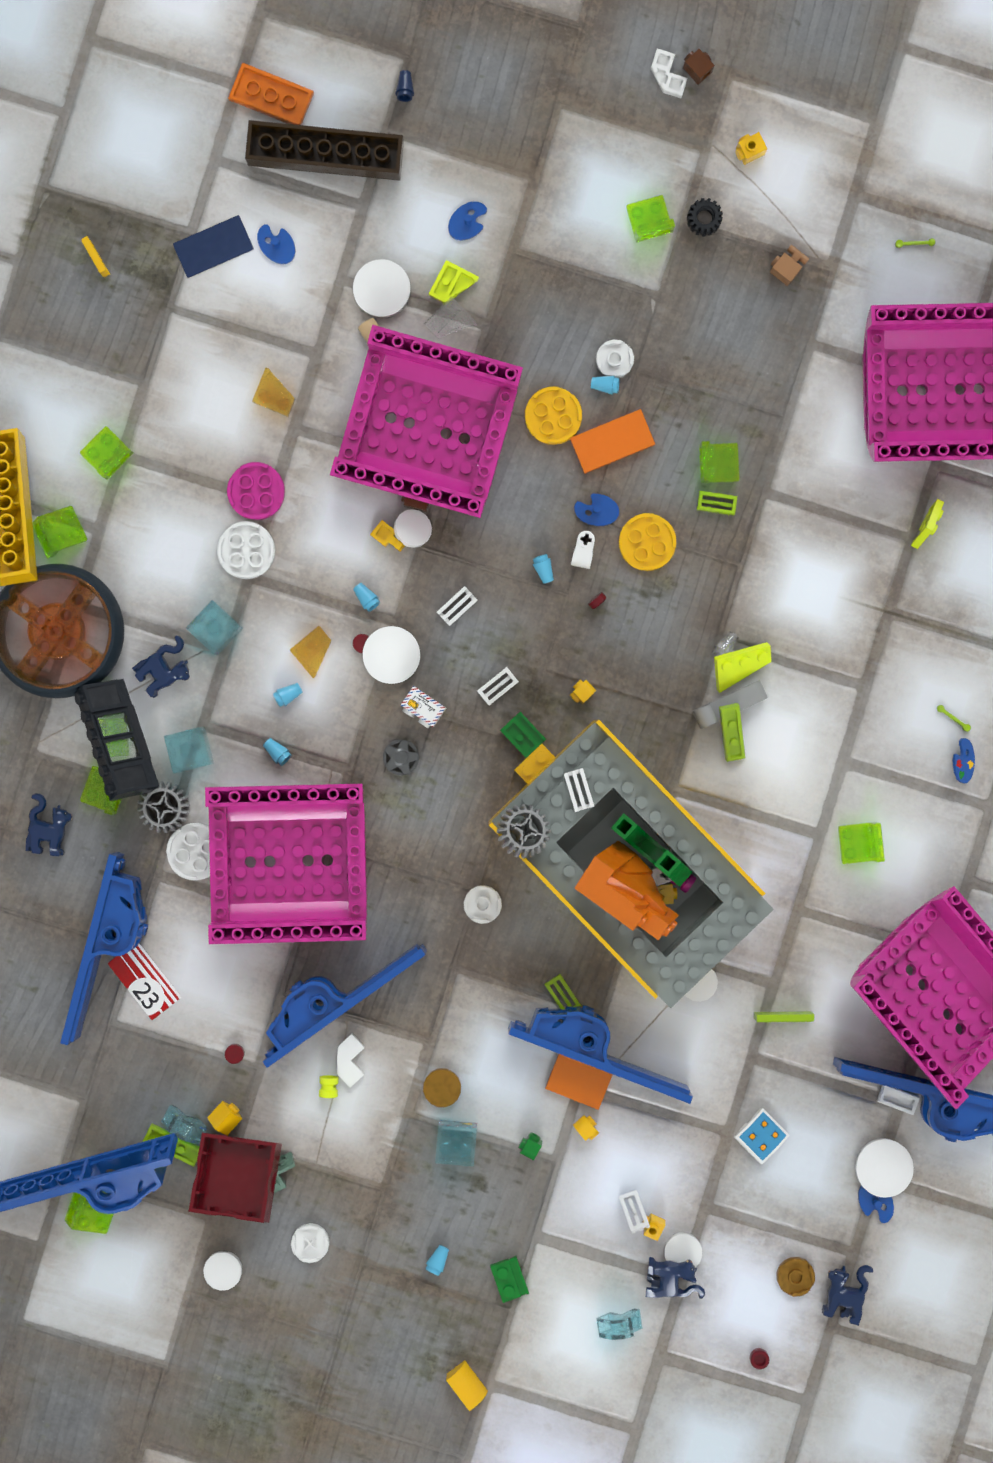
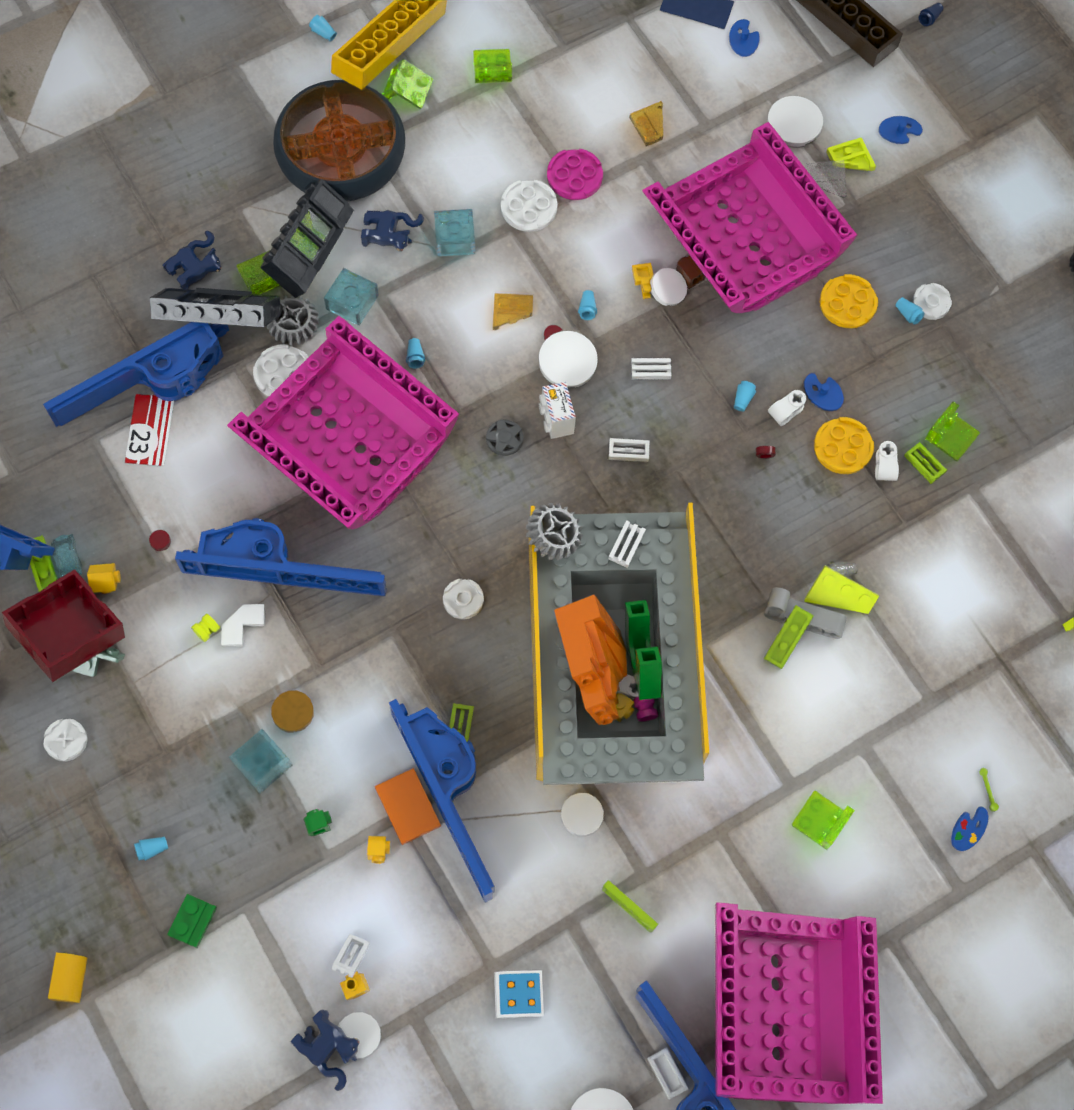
camera: 35 degrees right, 20 degrees down
medium azure cone [273,683,303,707] -> none
green plate [500,711,546,758] -> none
orange tile [570,409,655,474] -> none
yellow plate [570,680,597,704] -> none
clear light blue brick [596,1308,642,1340] -> none
clear neon green bracket [626,195,675,243] -> none
none -> window [150,288,281,327]
none -> white piece [875,441,899,481]

